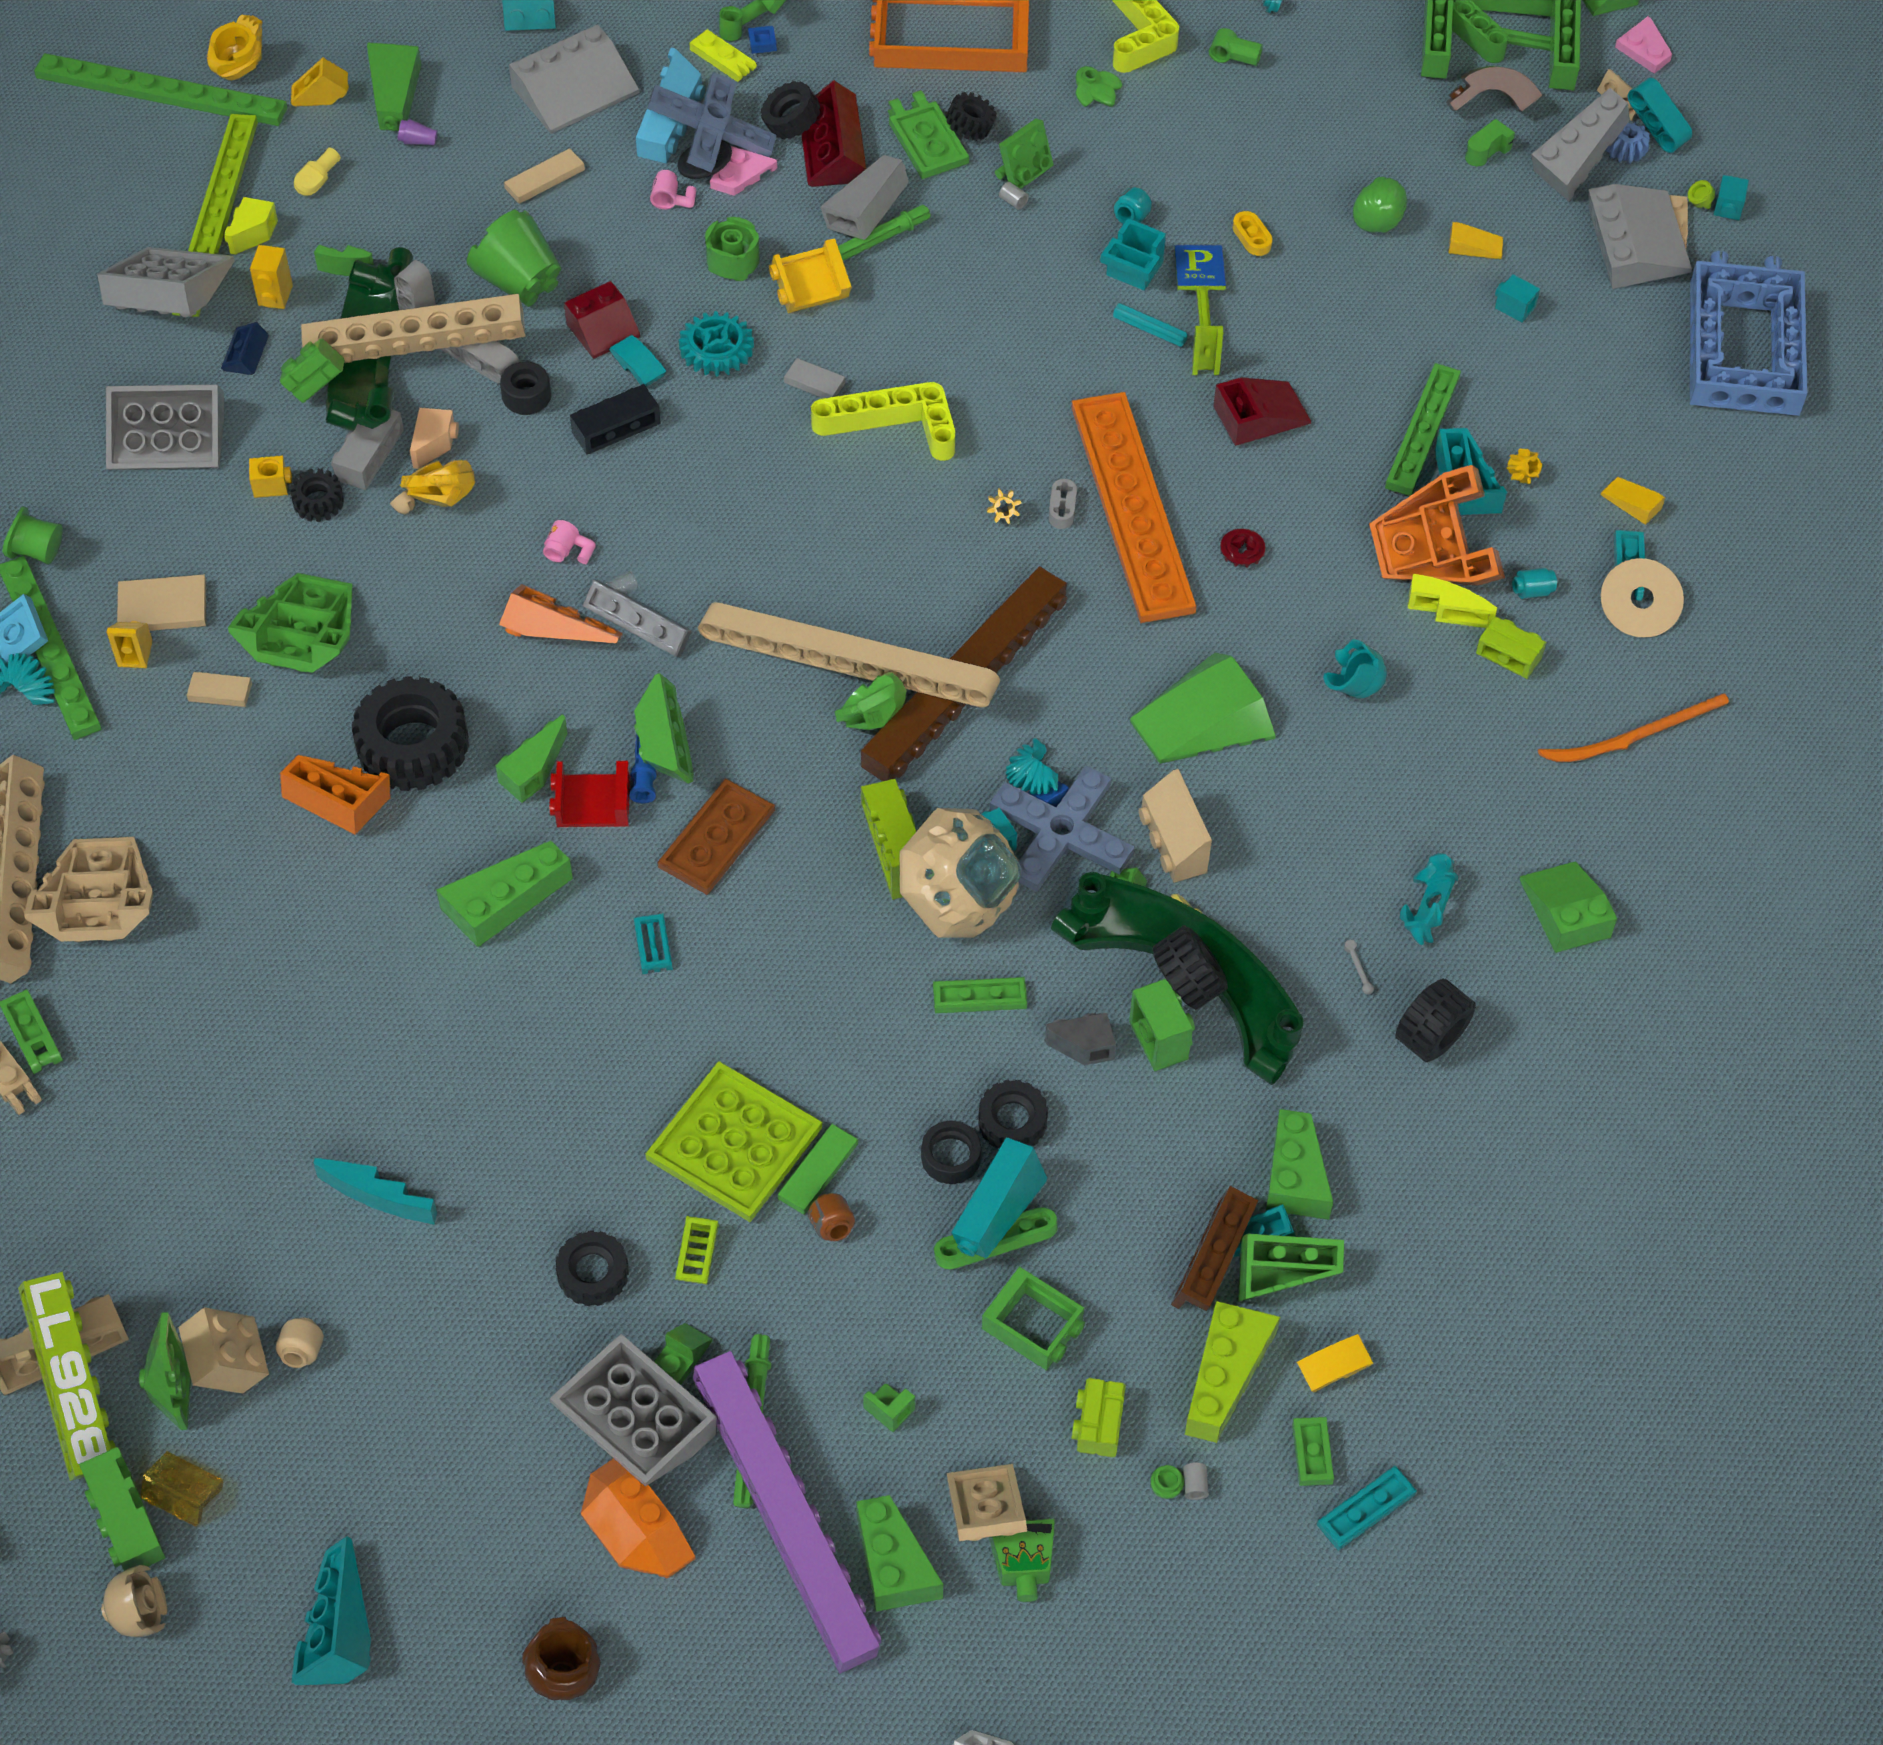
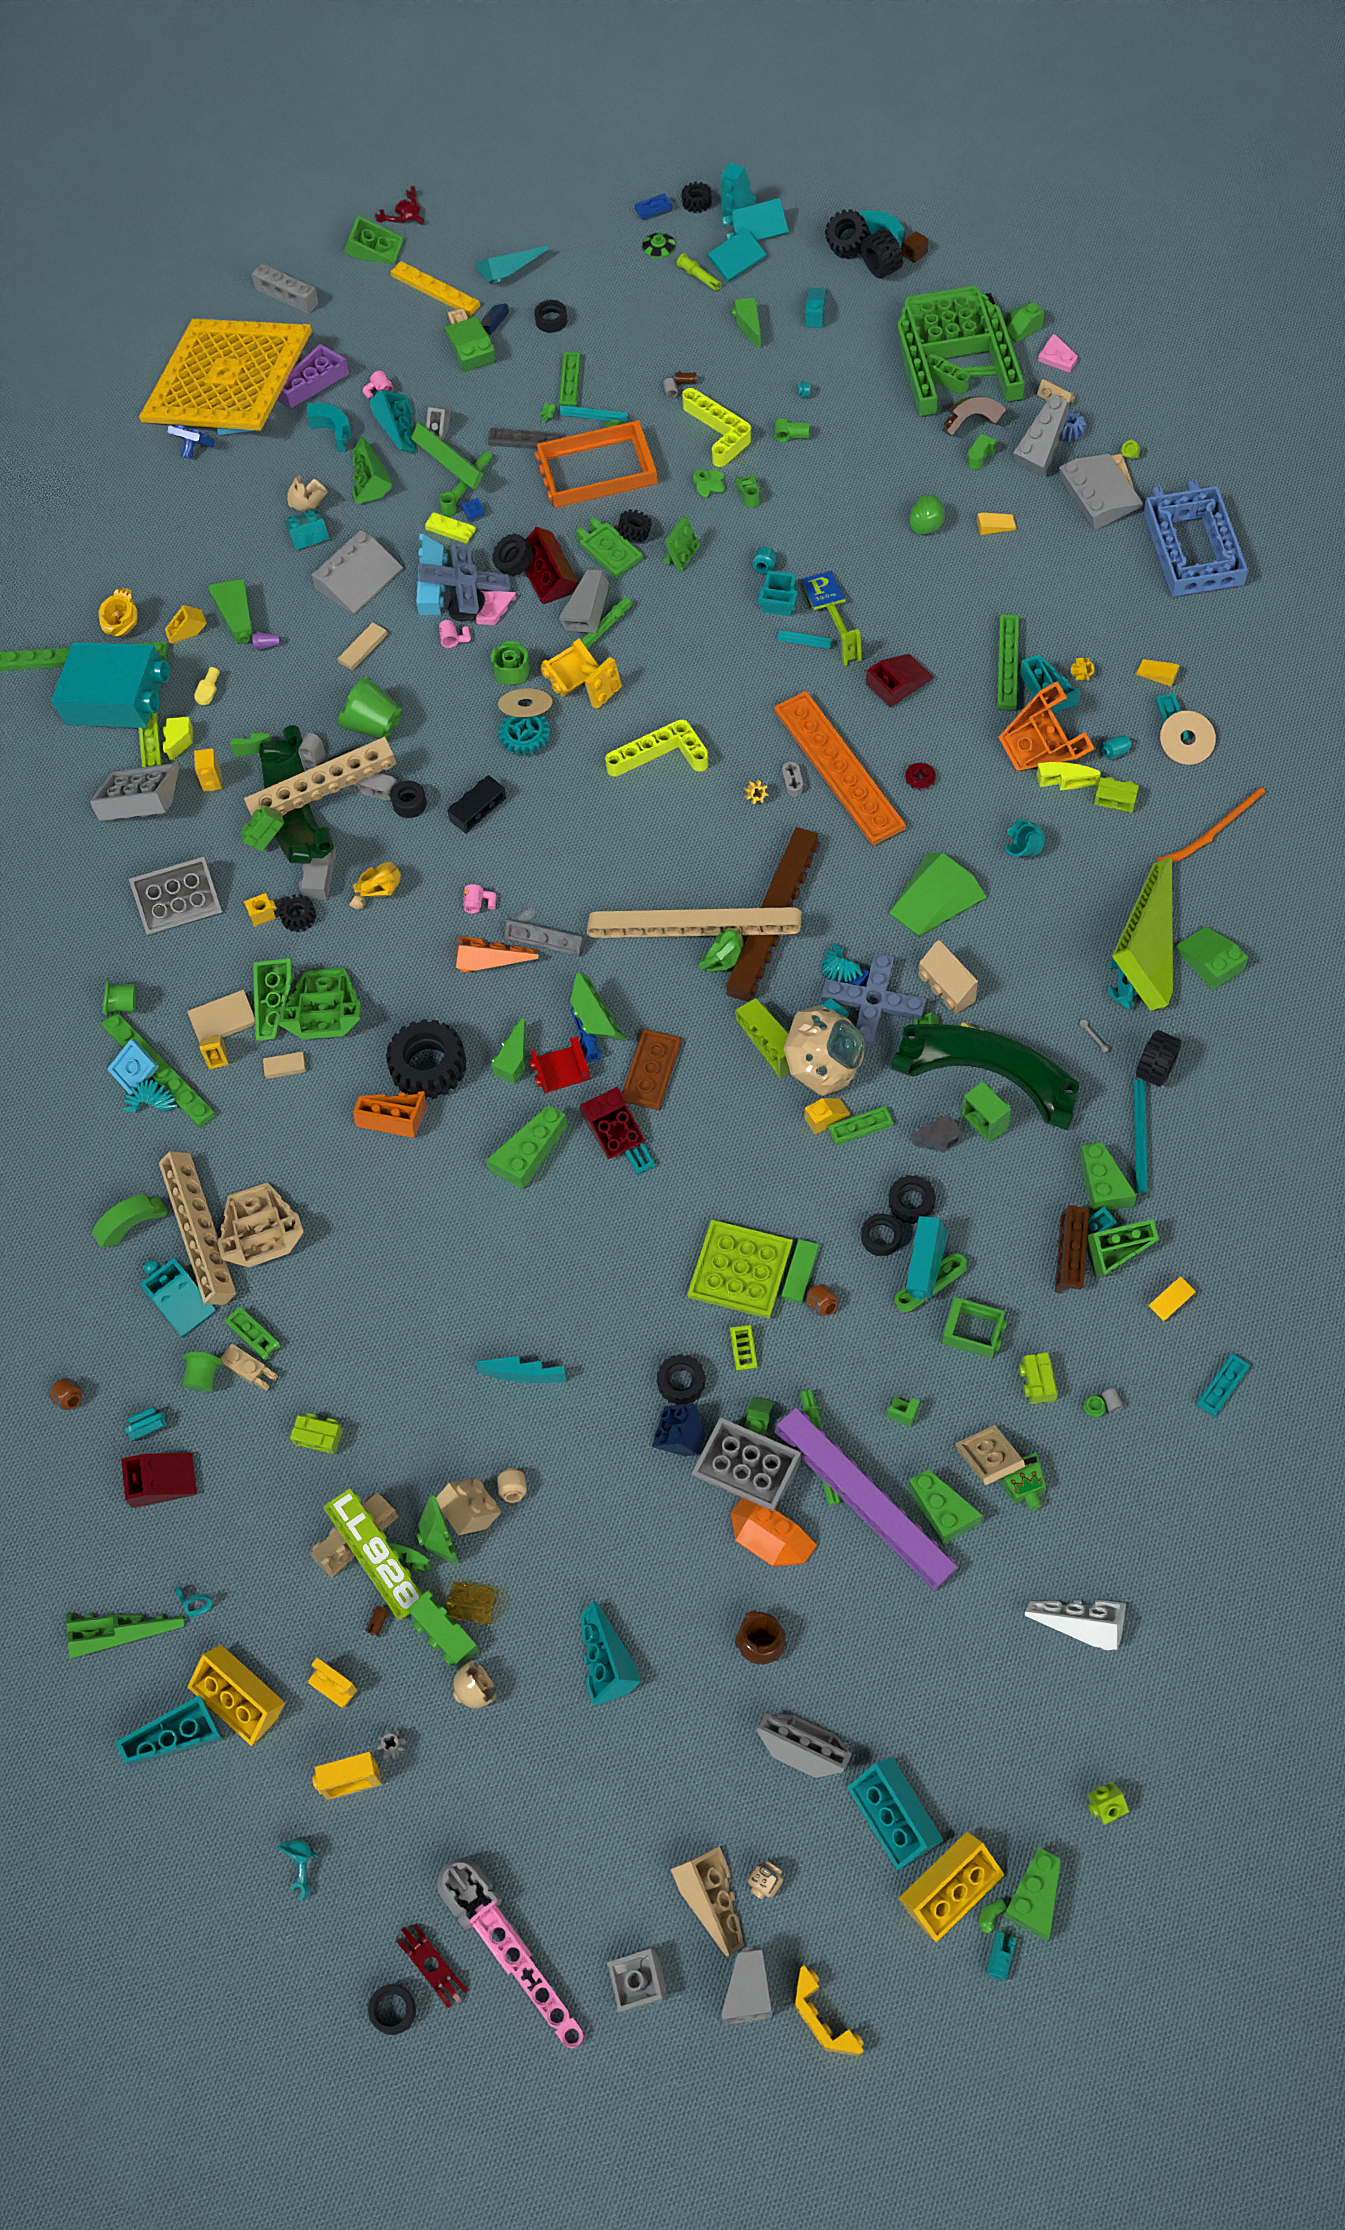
camera: 10 degrees left, 5 degrees up
dark blue slope [221,322,269,375] -> none
light nougat slope [410,408,459,469] -> none
dark red slope [564,281,640,359] -> none
teal slope [609,335,667,387] -> none
light grey tile [784,358,845,398] -> none
light grey hinge [999,182,1029,210] -> none
black tyre [1153,925,1228,1010] -> none
lime wedge [1184,1301,1280,1443] -> none
yellow plate [1232,211,1273,256] -> none
bright green plate [1292,1417,1334,1486] -> none
teal brick [1495,274,1540,323] -> none
teal beam [1627,77,1693,153] -> none
teal brick [1713,175,1749,220] -> none
none -> teal brick [51,642,170,728]
none -> bright green wedge [253,958,293,1041]
none -> lime brick [290,1413,343,1455]
none -> reddish brown pin [365,1606,389,1637]
none -> bright green slope [387,1543,431,1573]
none -> tan sticker [498,688,552,717]
none -> dark red slope [579,1087,645,1160]
none -> yellow plate [581,657,622,709]
none -> dark blue slope [652,1403,705,1456]
none -> bright green piece [735,473,760,508]
none -> yellow slope [805,1098,851,1135]
none -> lime slope [1112,857,1173,1011]
none -> teal axle [1134,1079,1148,1193]

